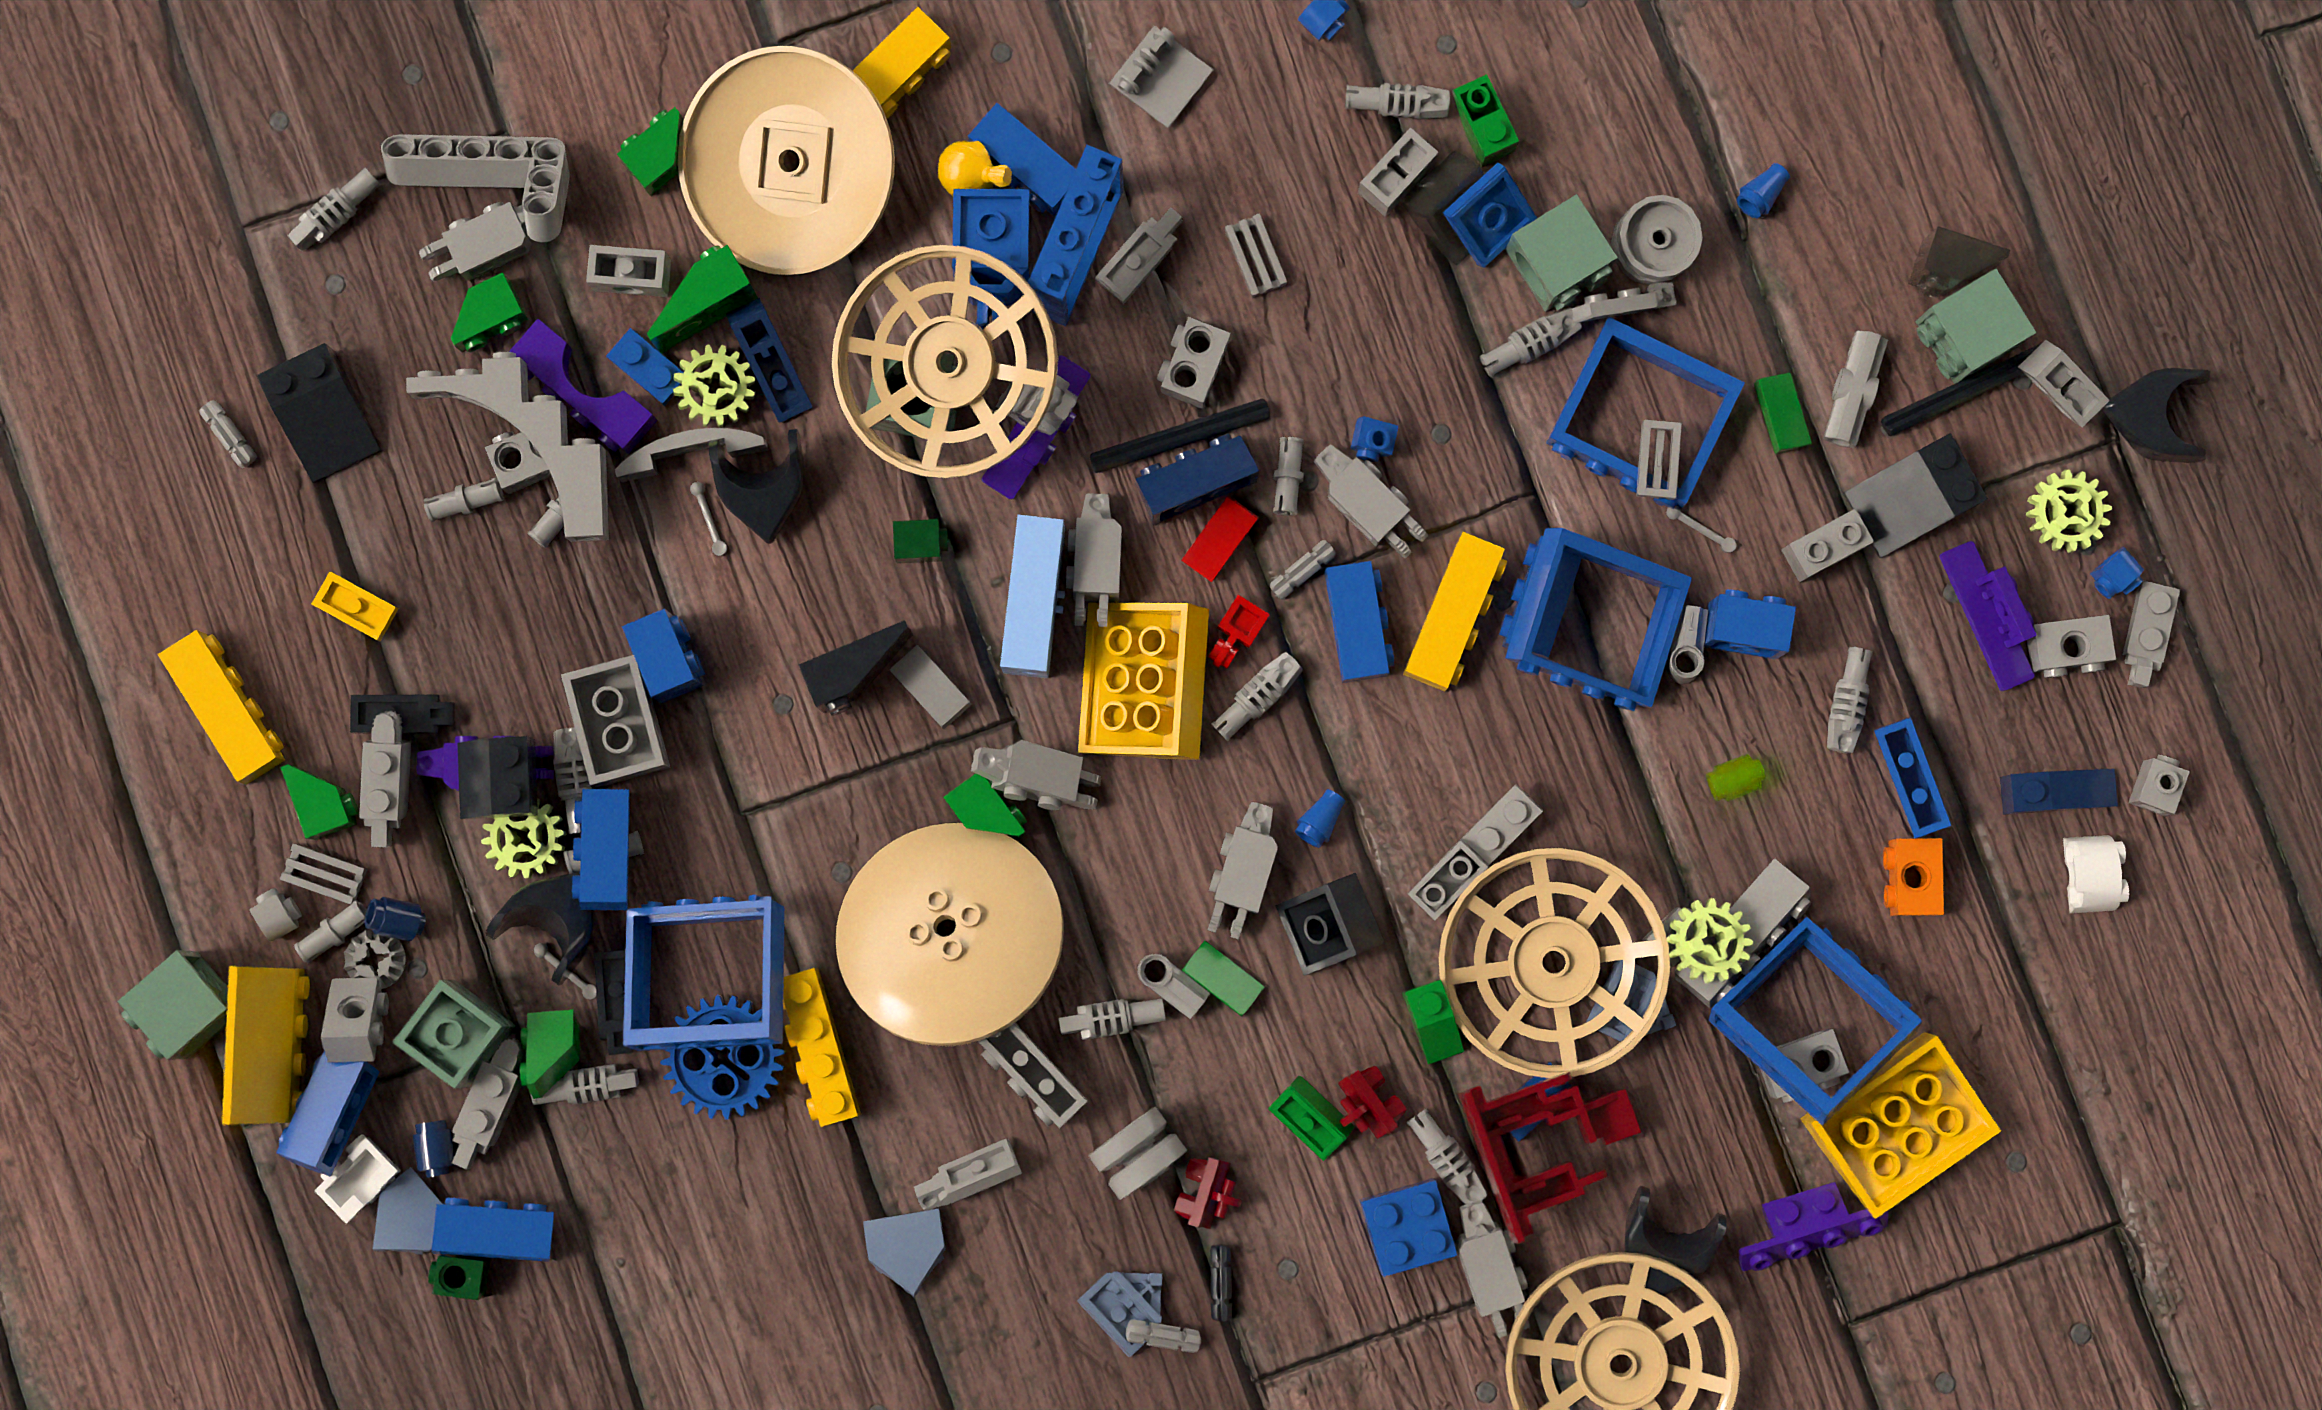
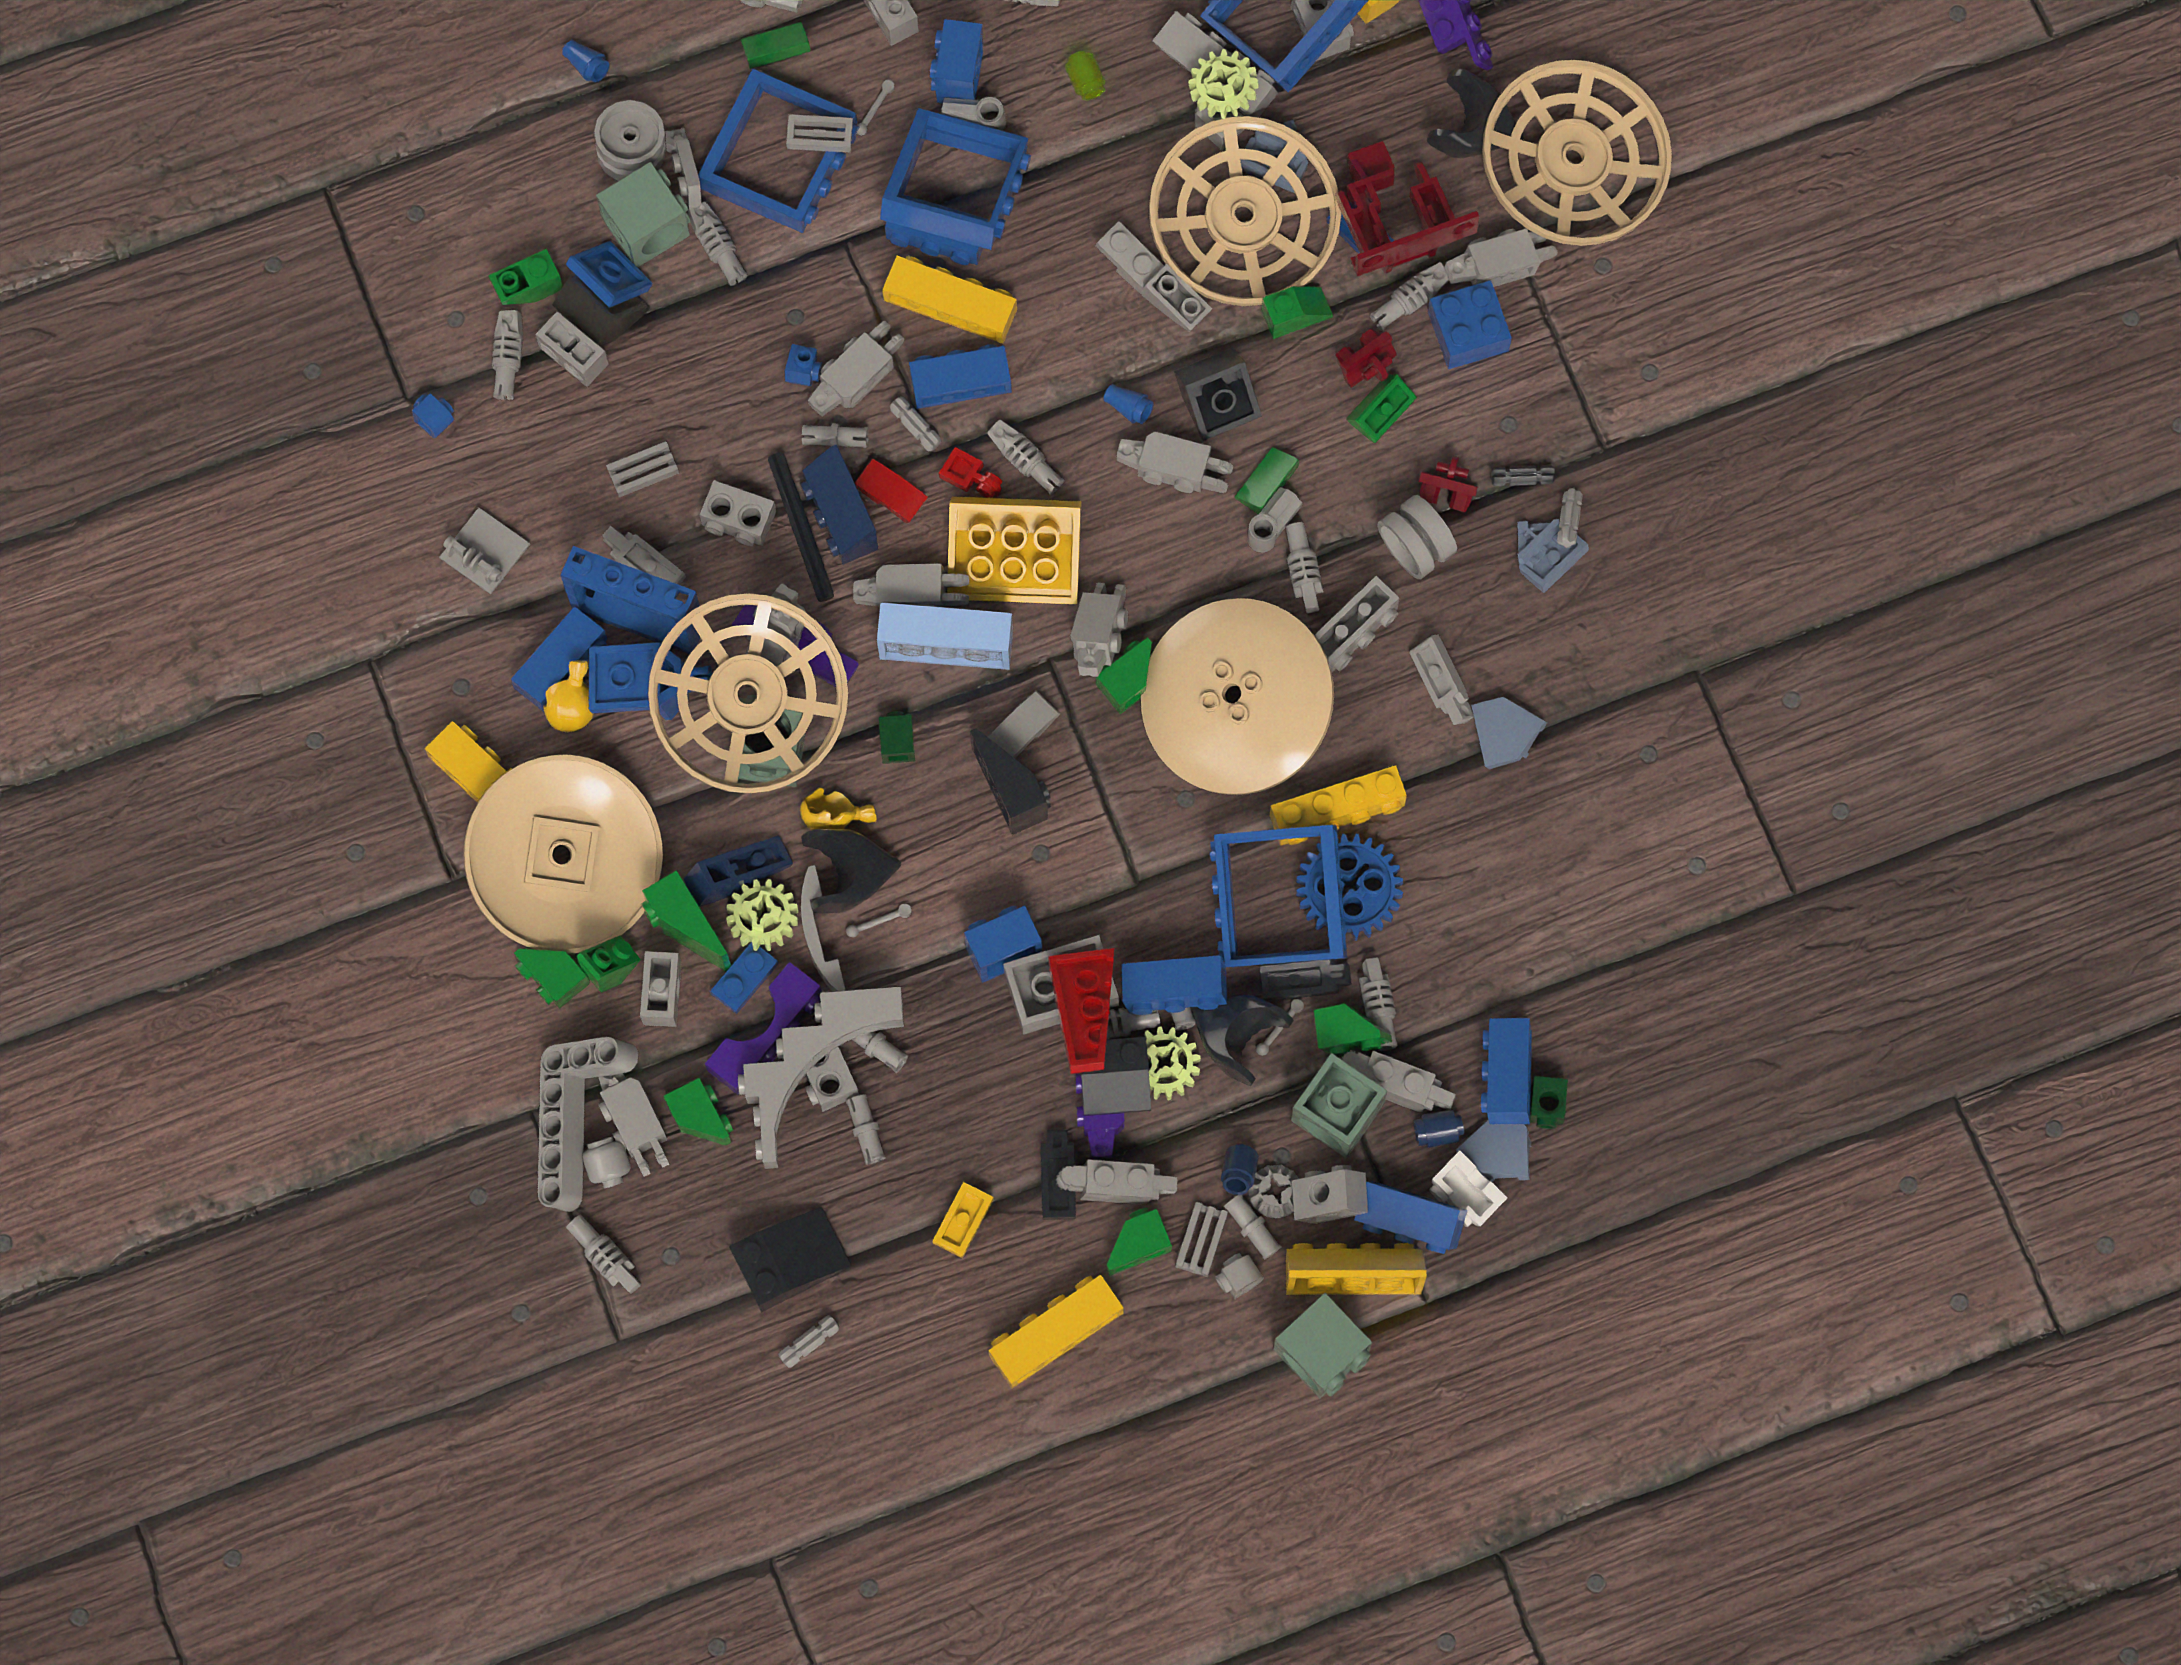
camera: 90 degrees left, 10 degrees down
none -> green slope [577,935,641,993]
none -> light grey head [582,1136,631,1188]
none -> yellow hair [800,787,877,830]
none -> red wing [1048,948,1114,1074]

